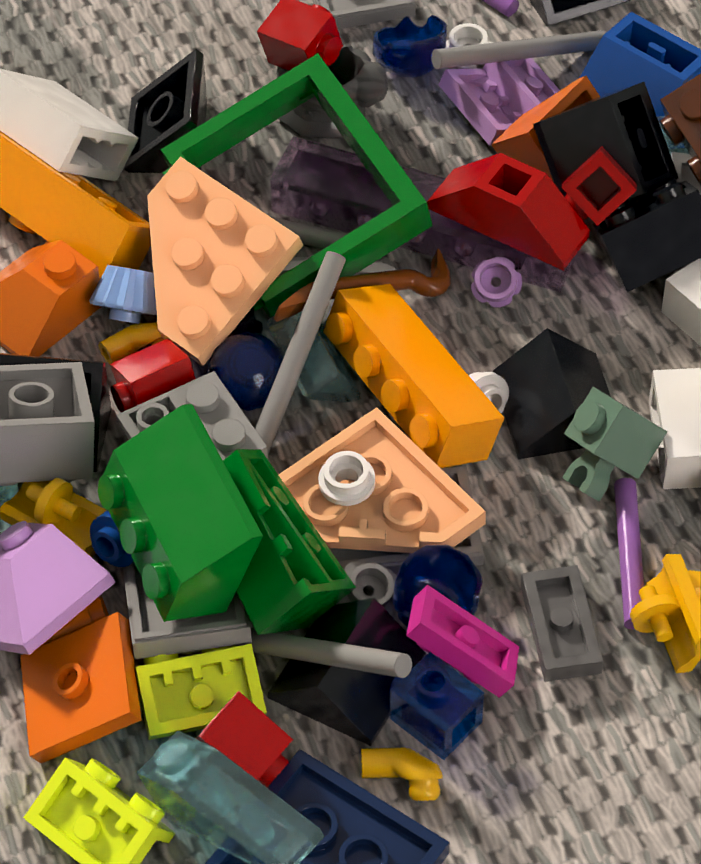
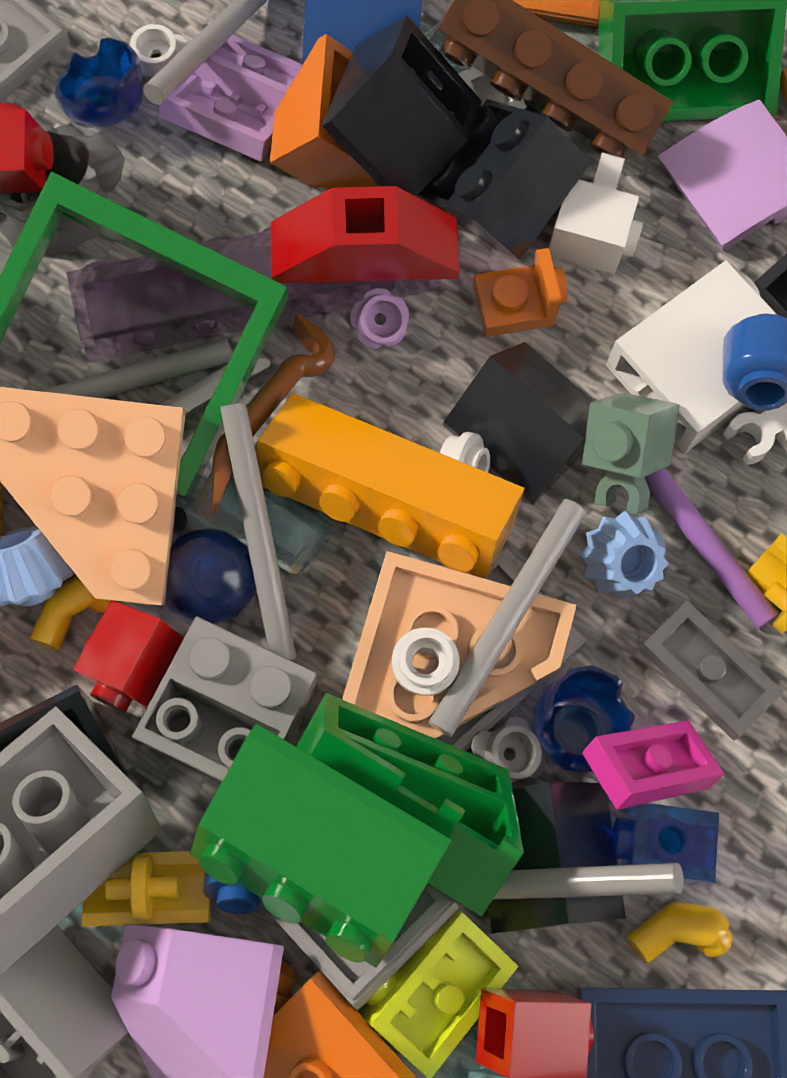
camera: 40 degrees left, 20 degrees up
red brick [562,147,637,226] -> none
none -> light grey bar [428,499,586,737]
none -> orange bracket [473,248,568,337]
none -> light blue piece [579,511,669,599]

